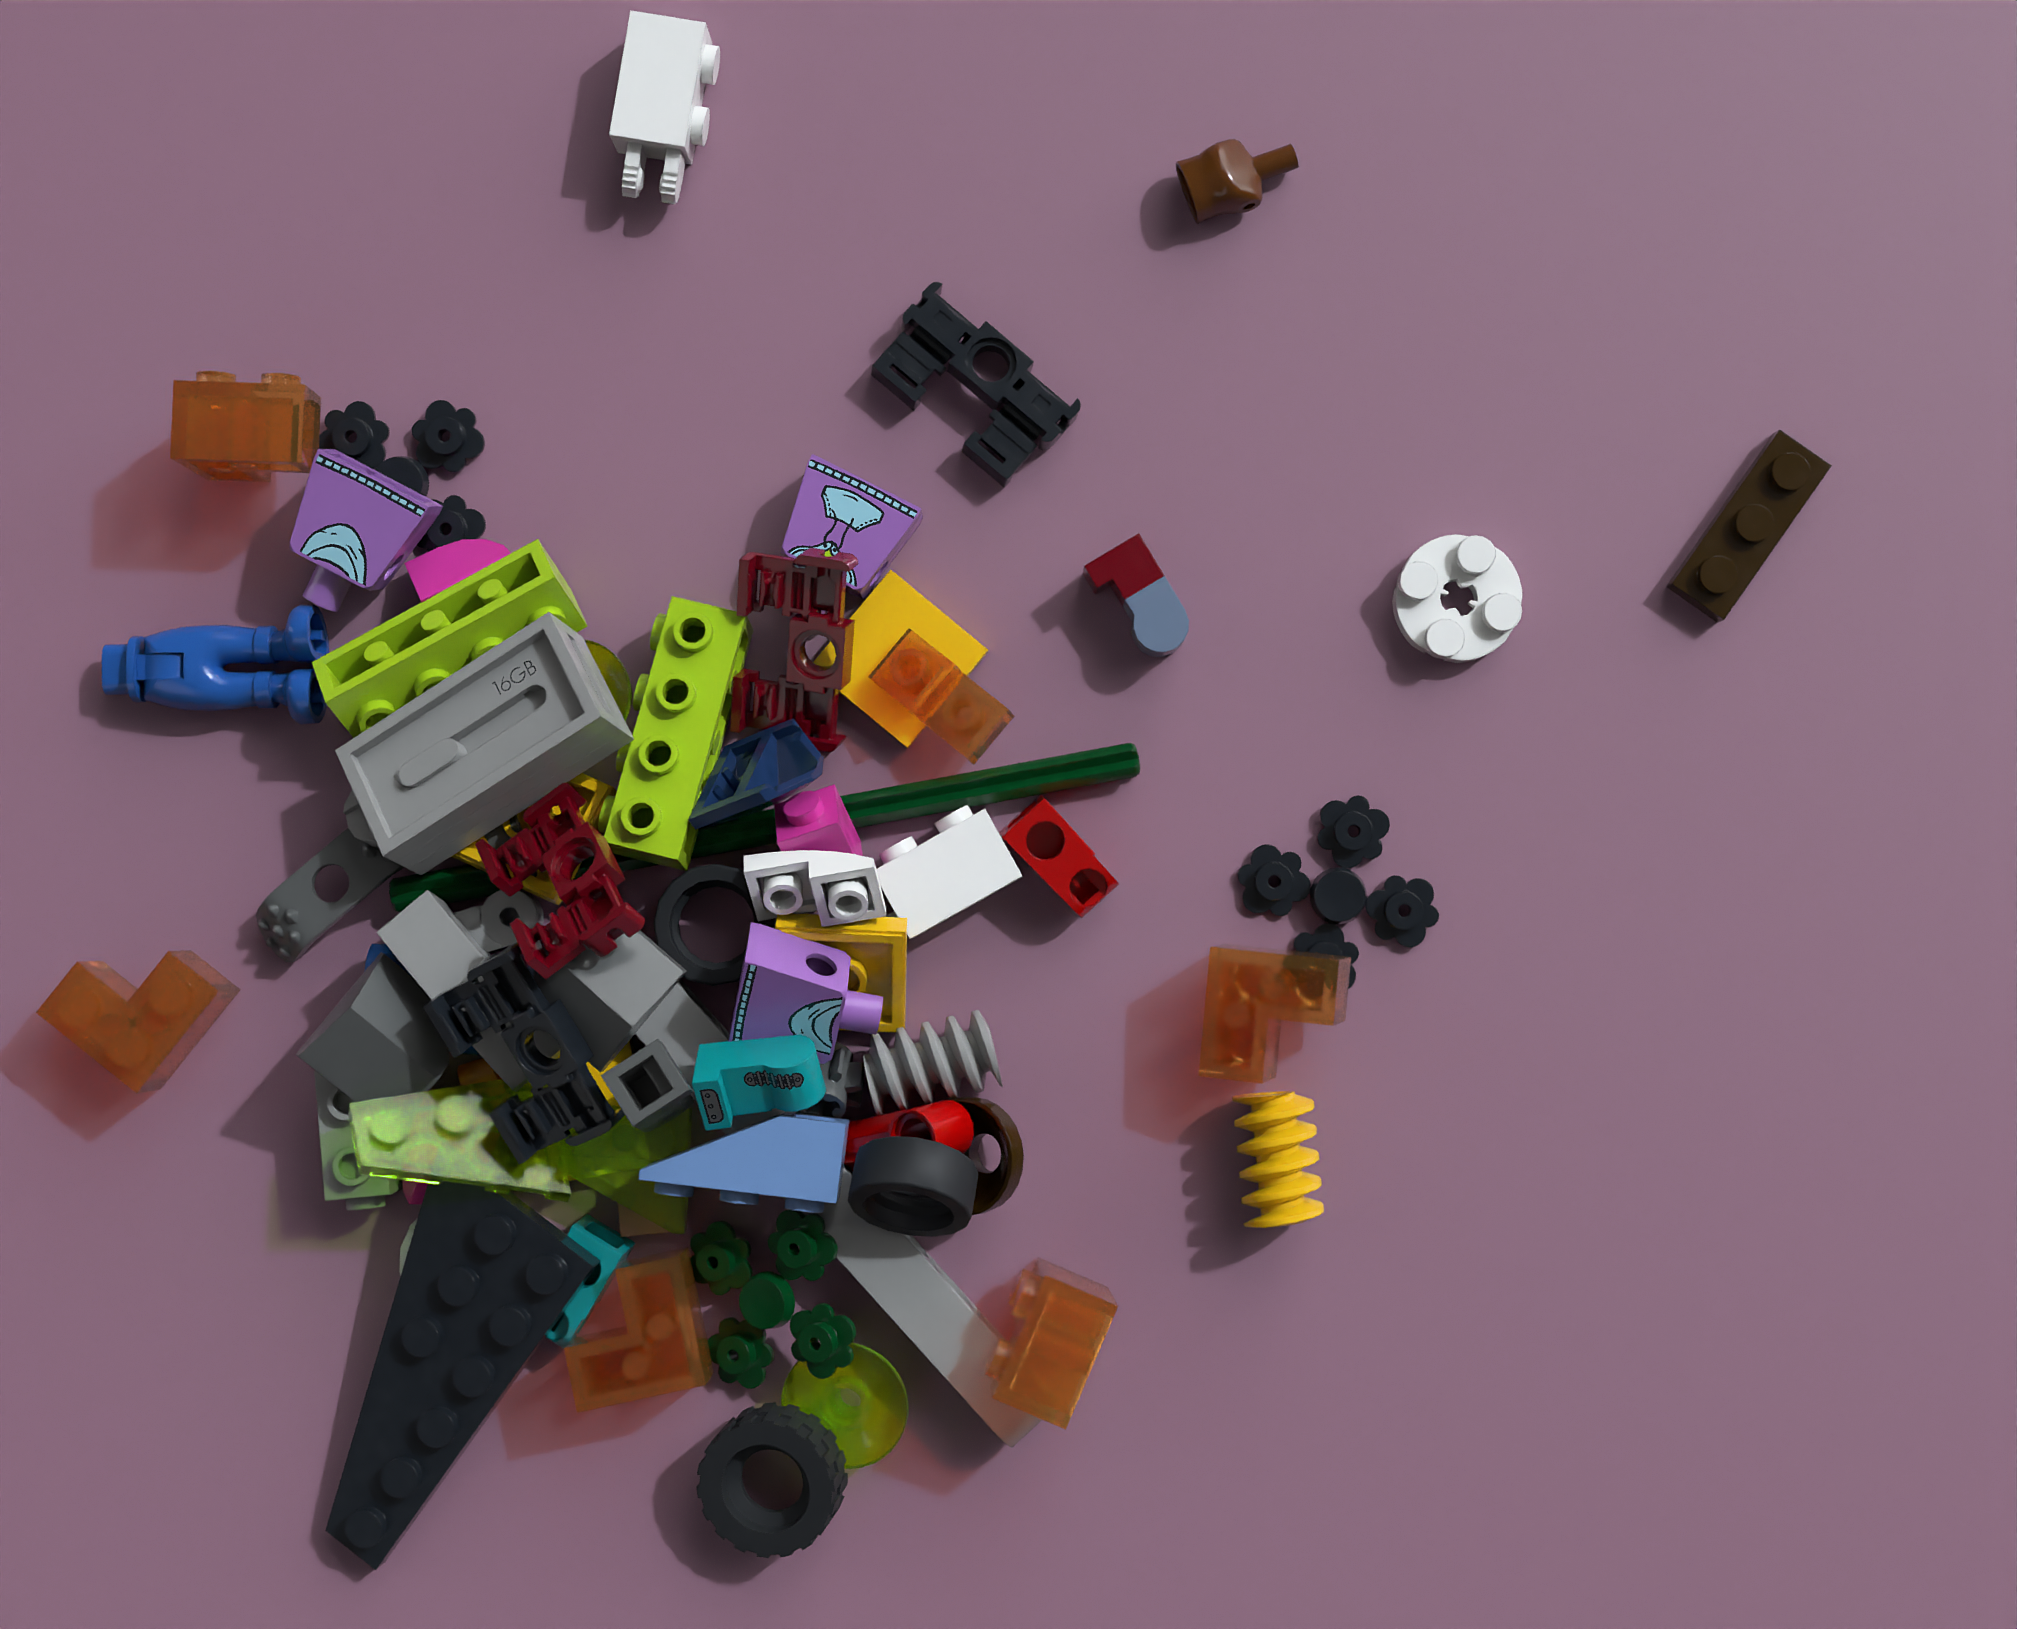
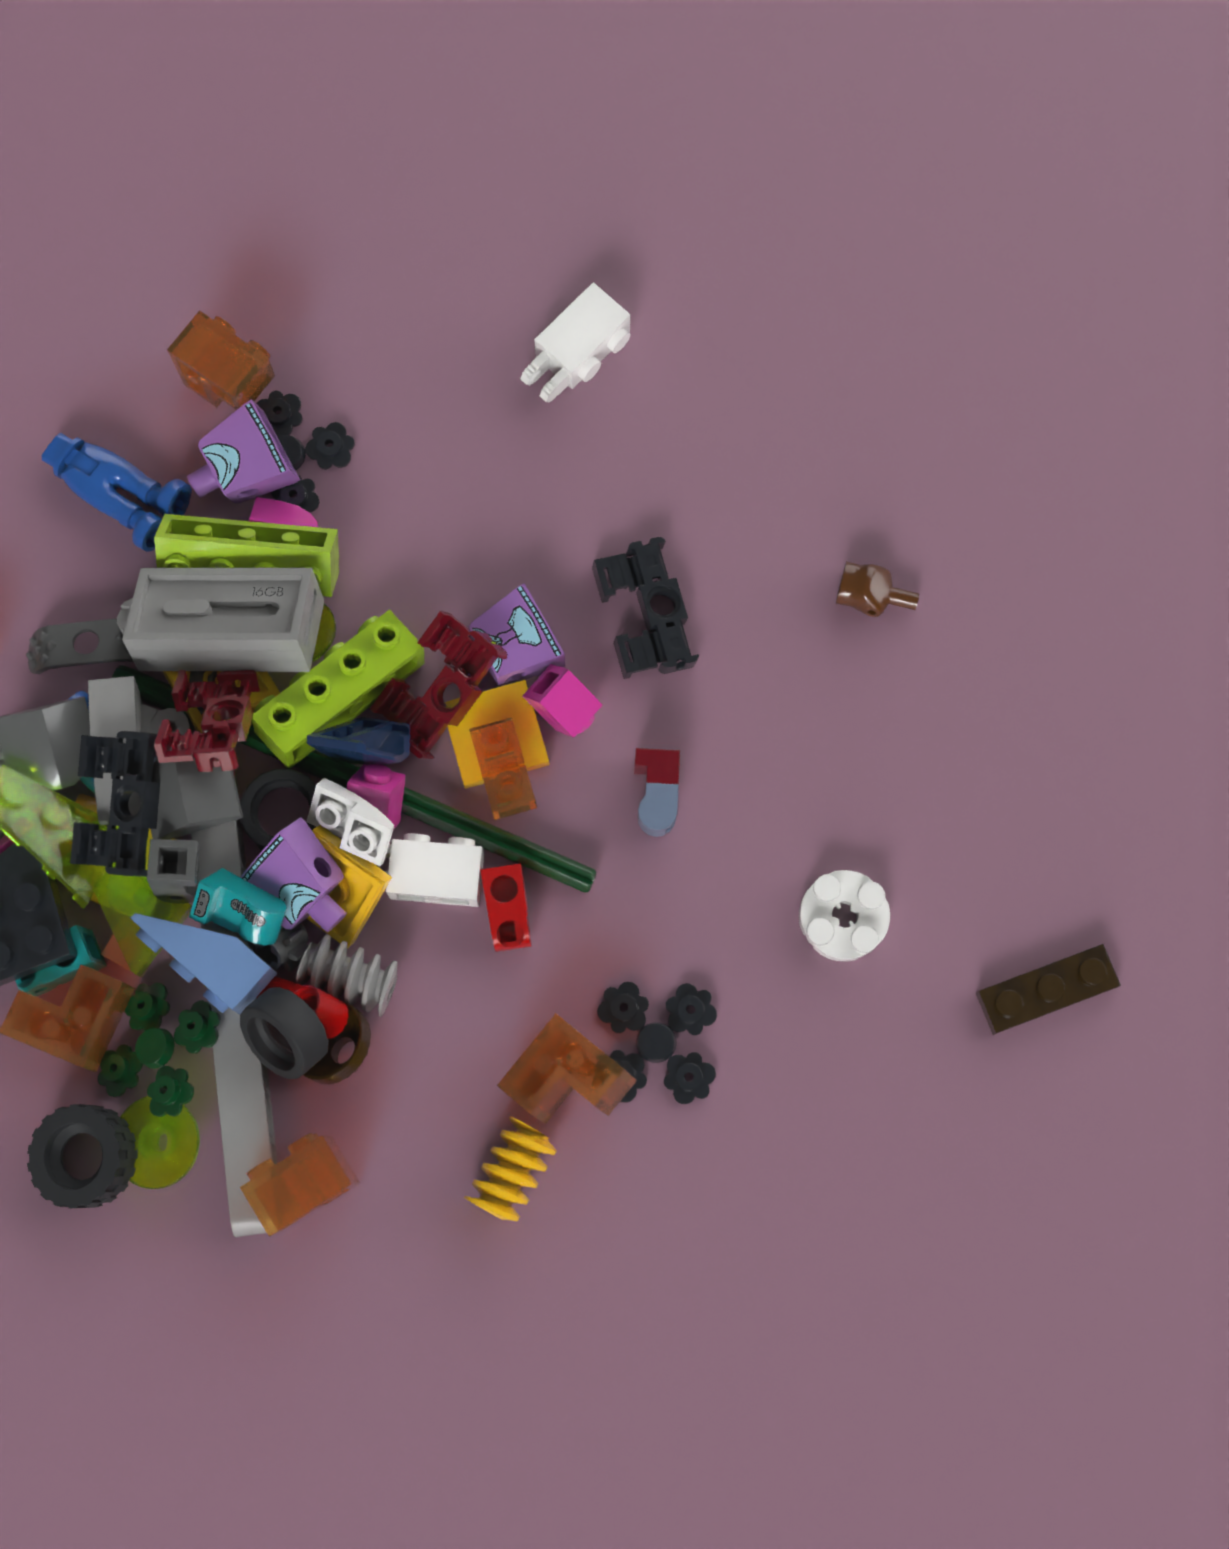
camera: 35 degrees right, 10 degrees down
none -> dark pink brick [522,664,602,738]

